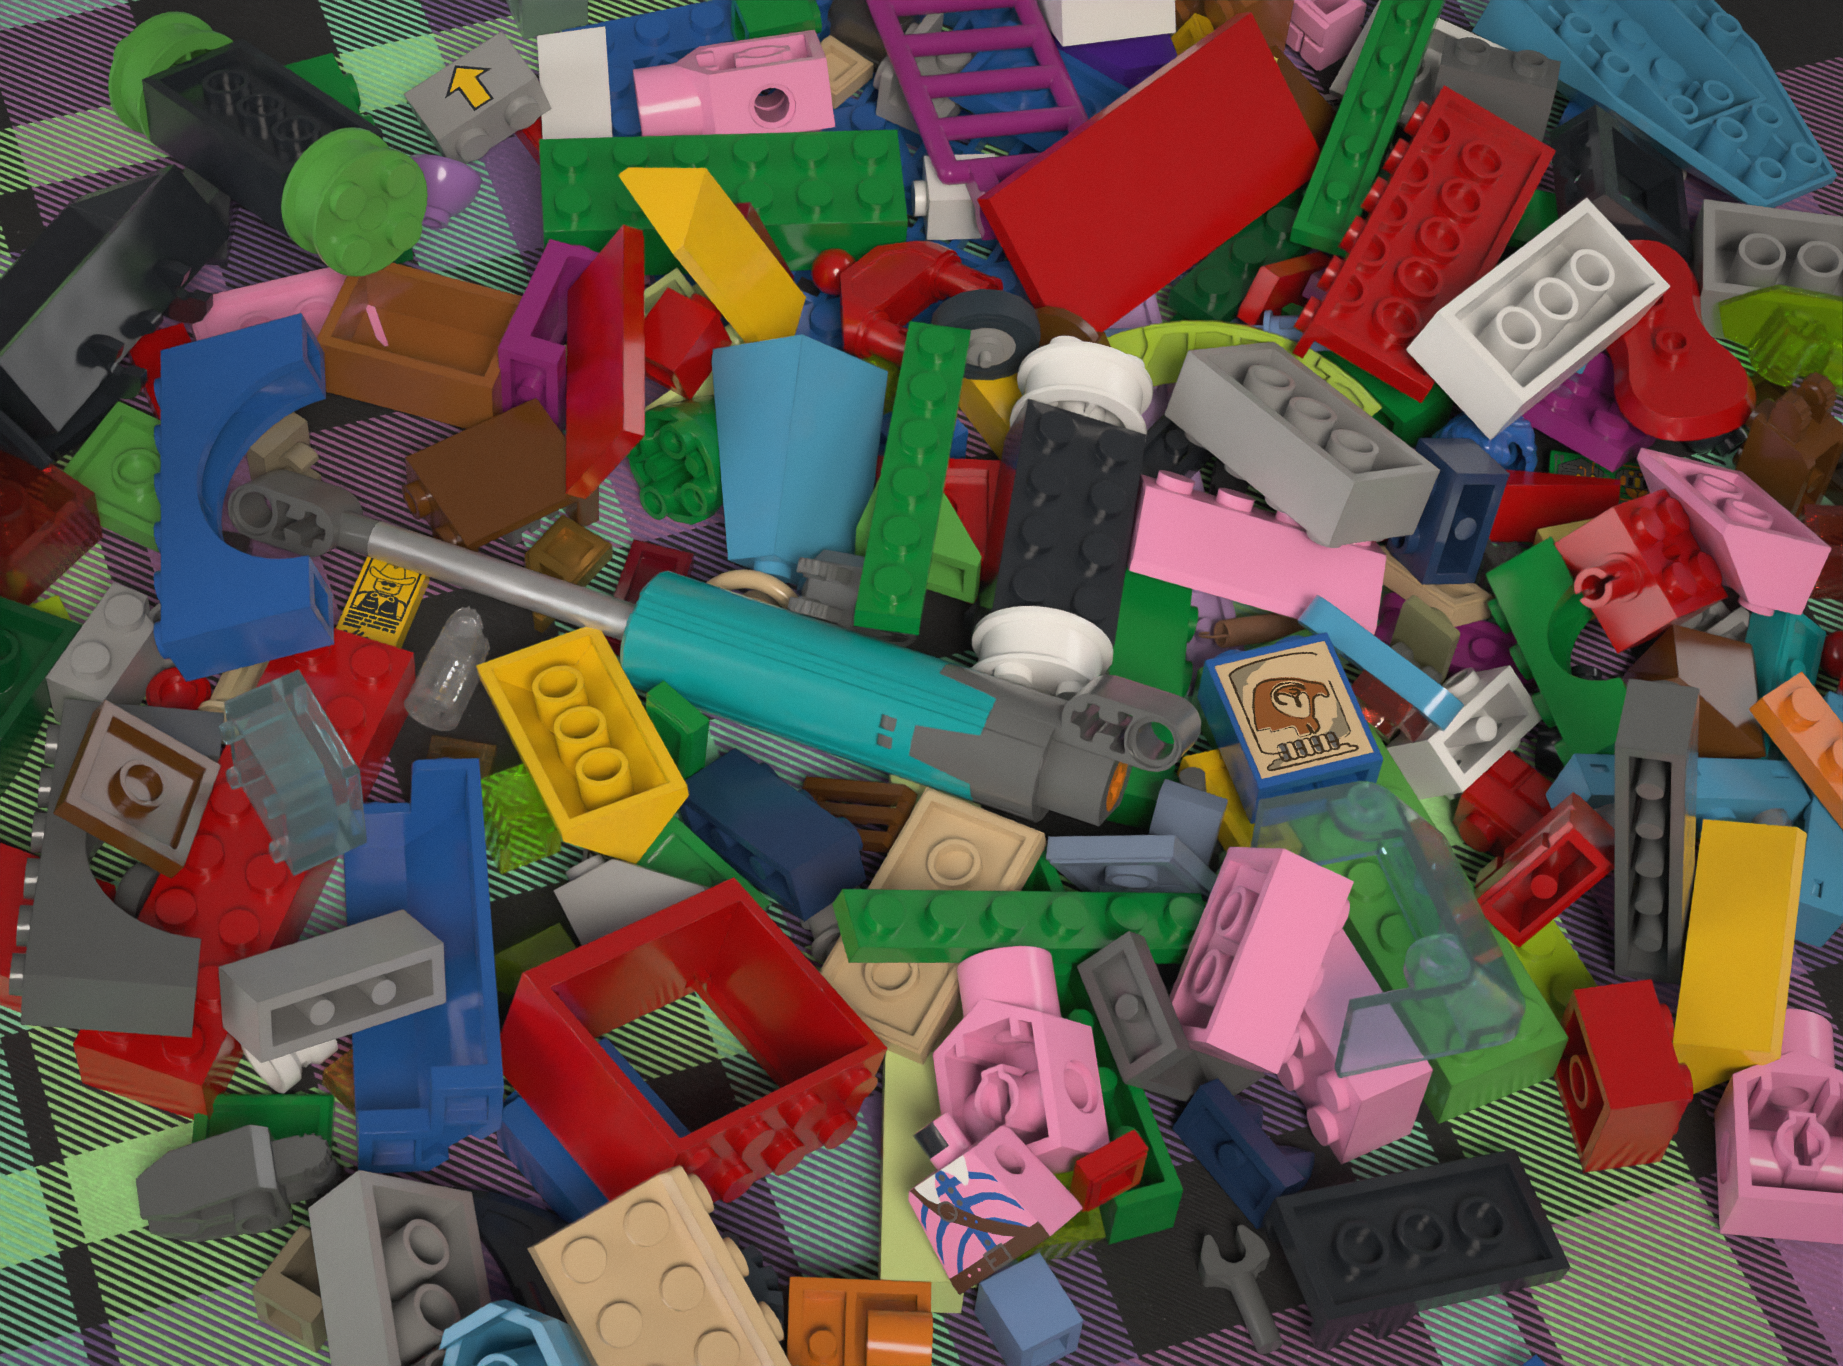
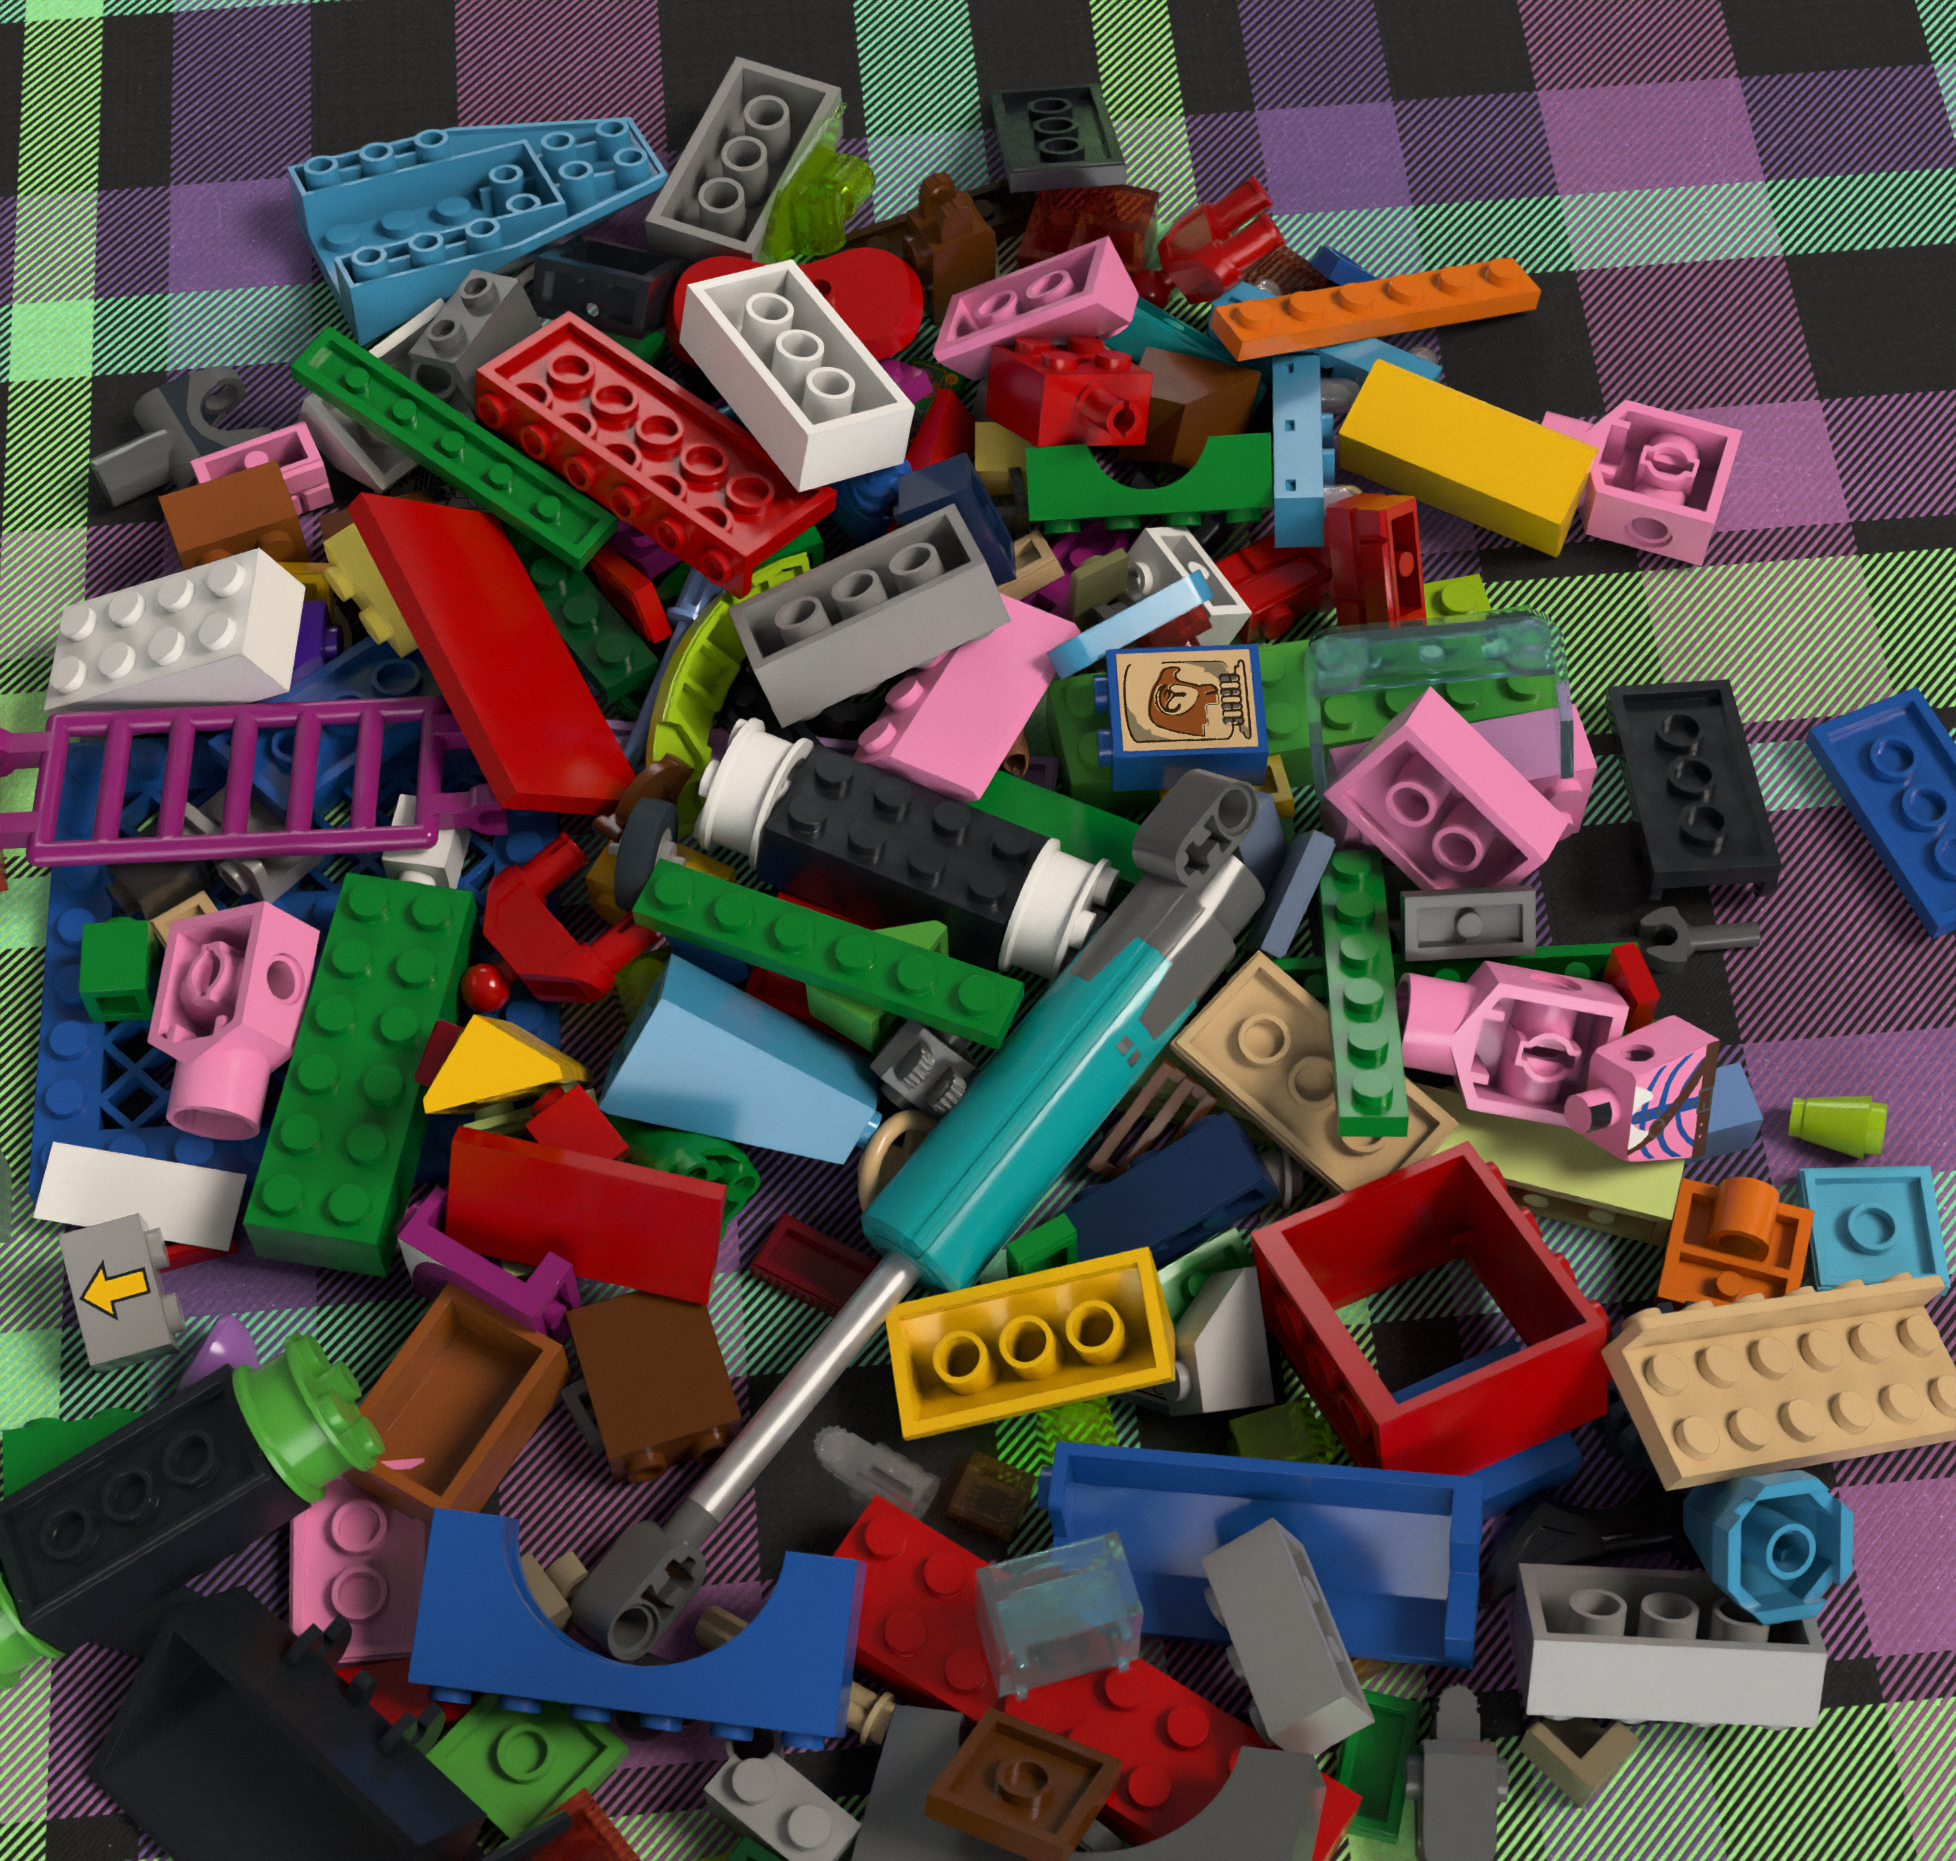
camera: 70 degrees left, 5 degrees up
red tile [146,667,212,710] -> none
yellow tile [336,556,430,649] -> none
pearl gold tile [524,514,613,633] -> none
dark blue tile [1172,1078,1315,1229] -> none
red brick [1554,979,1694,1173] -> none
dark grey brick [1615,679,1700,985] -> none

